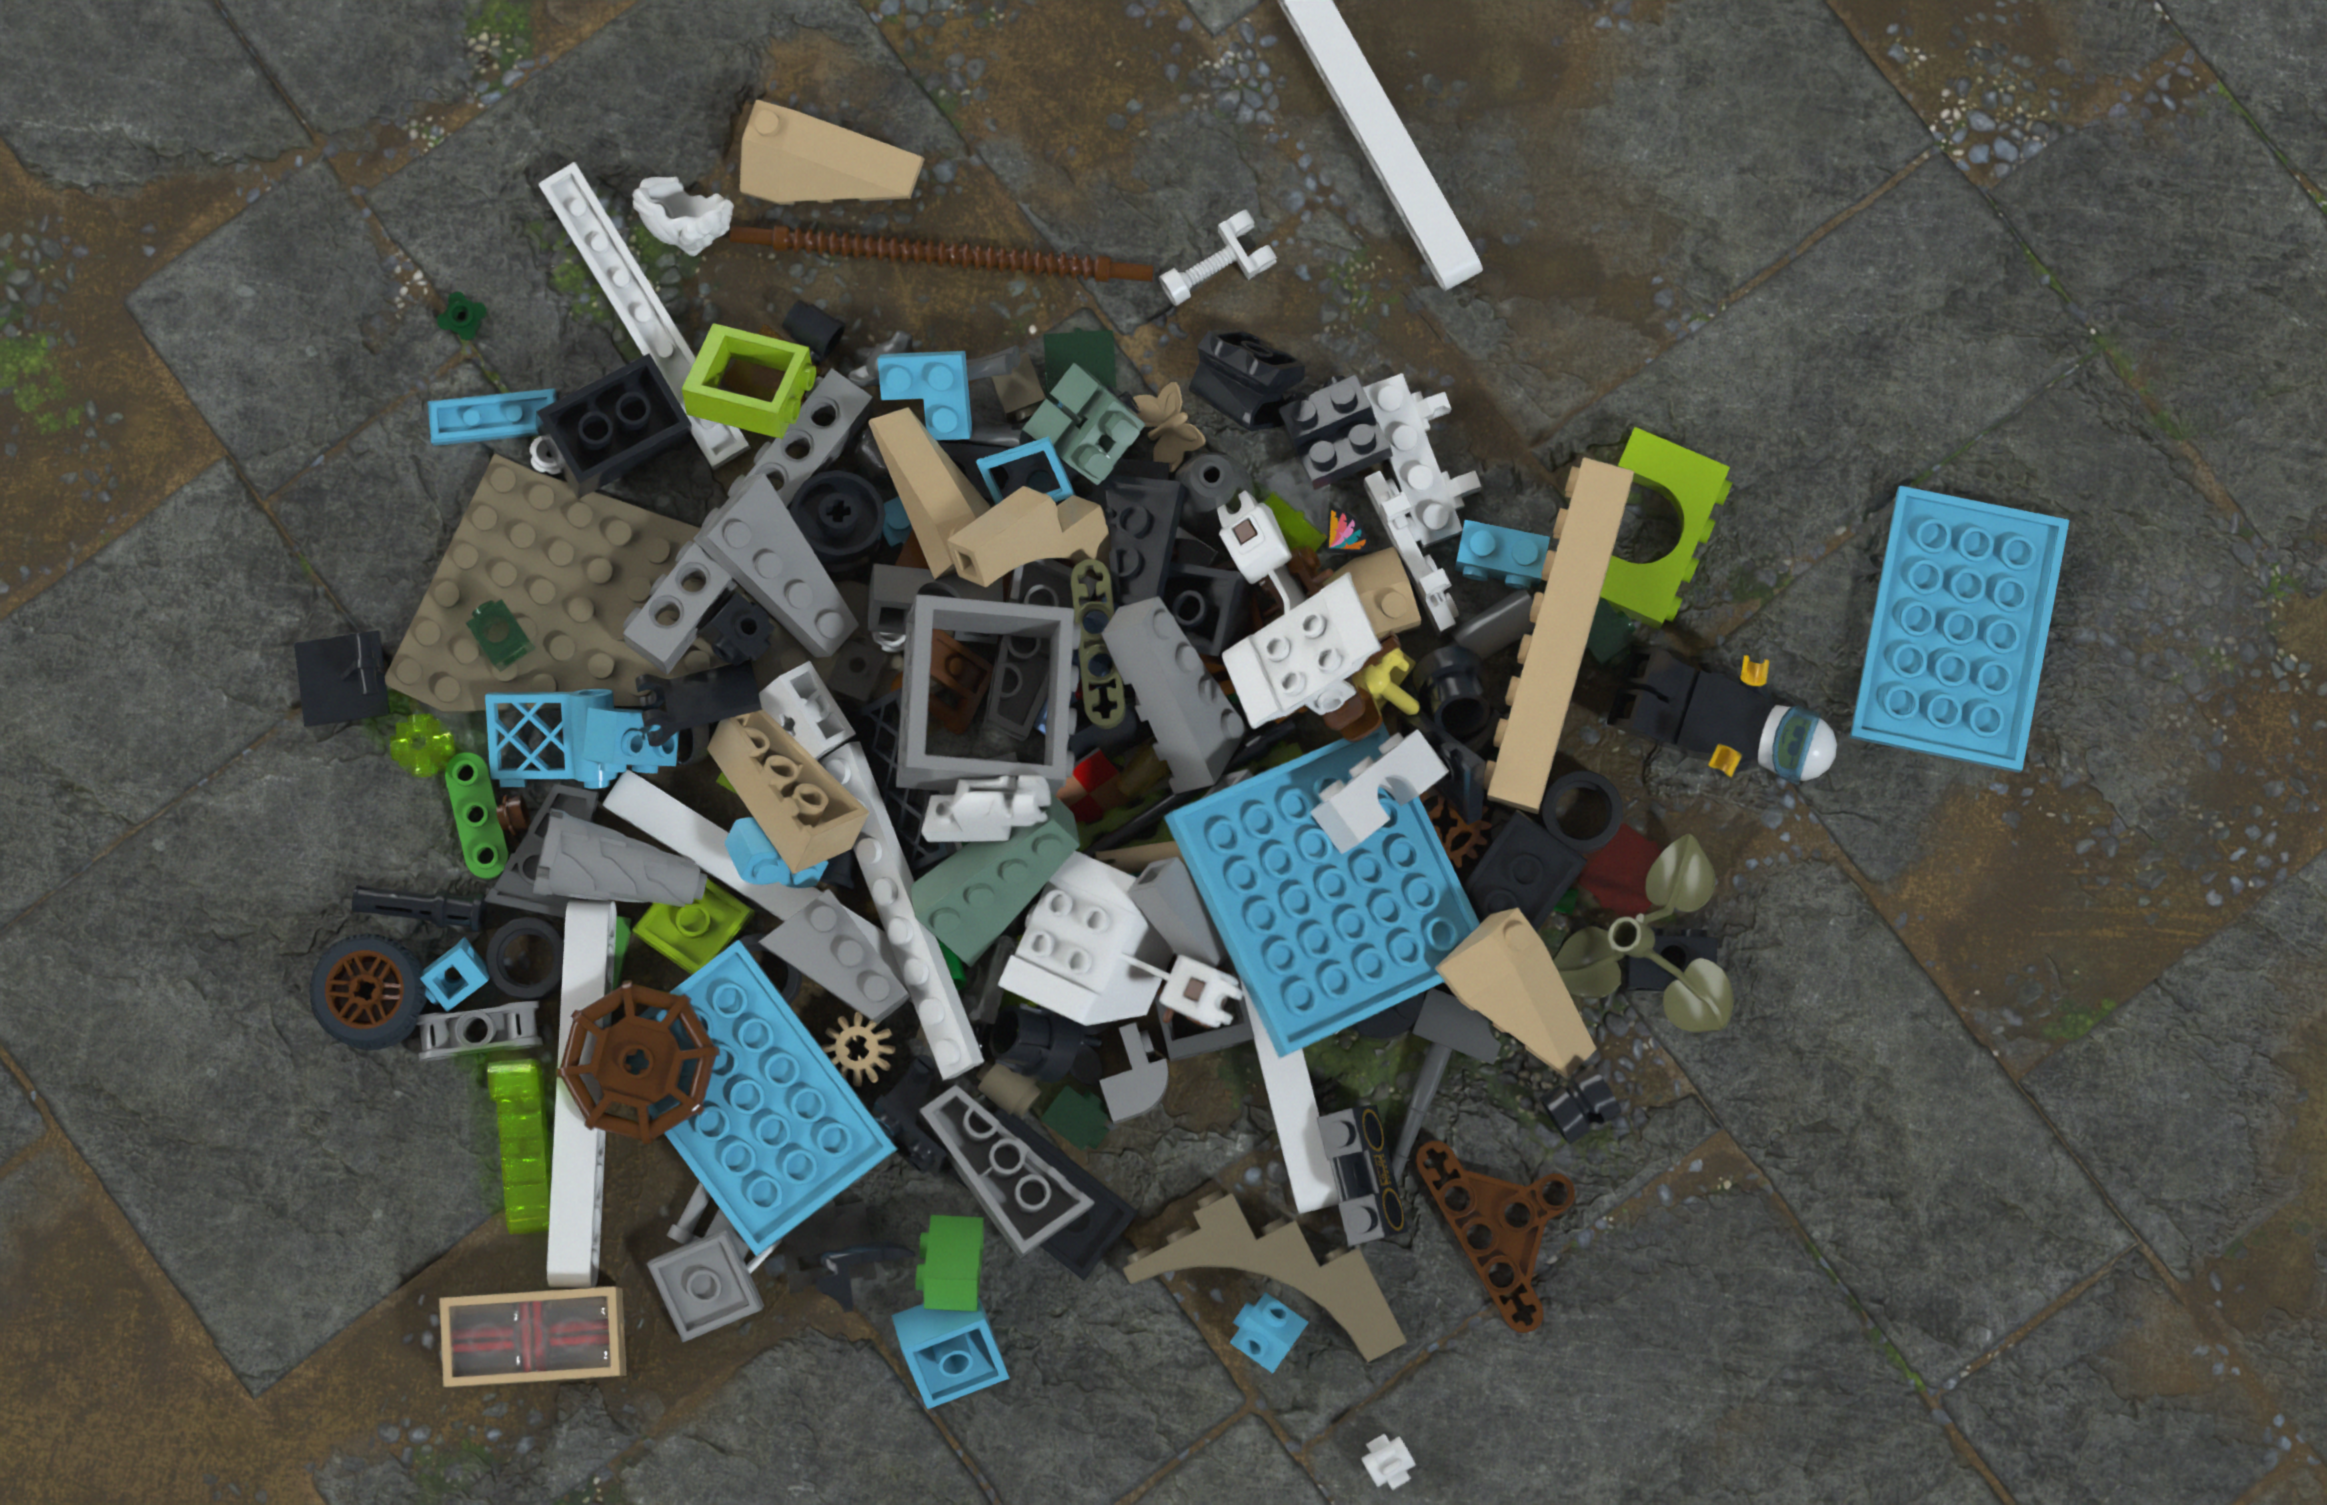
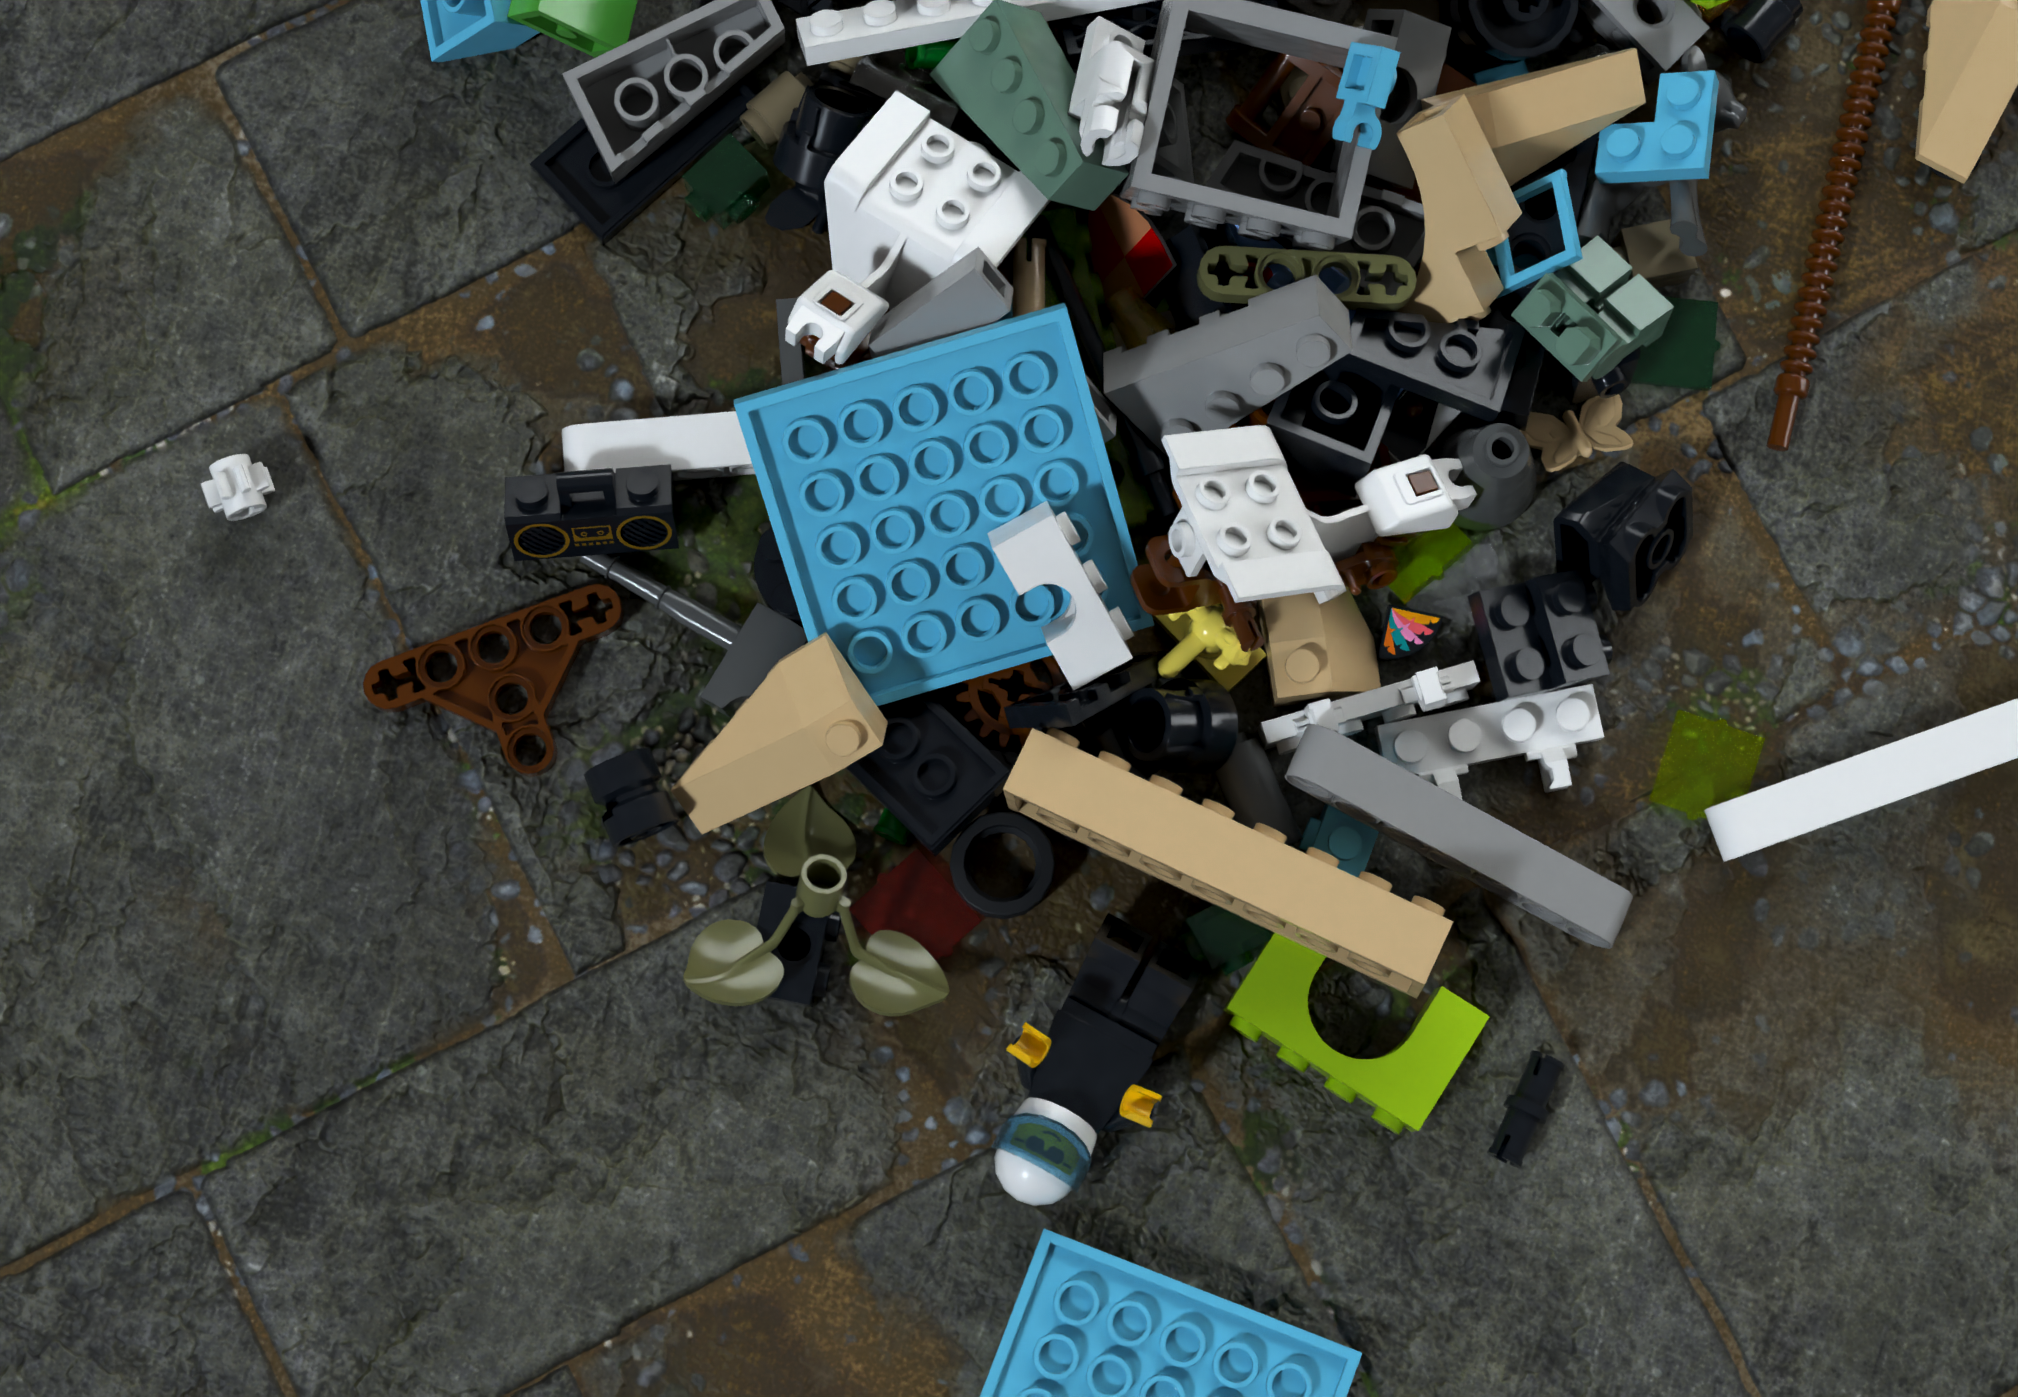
camera: 90 degrees right, 0 degrees up
light grey brick [1099,1022,1169,1124] -> none
dark tan arch [1123,1190,1407,1363] -> none
white bar [1159,209,1277,306] -> none
medium azure brick [1230,1292,1308,1373] -> none
none -> light grey beam [1284,724,1633,949]
none -> medium azure plate [1332,42,1401,150]
none -> black pin [1487,1050,1565,1168]
none -> clear neon green piece [1648,709,1765,821]

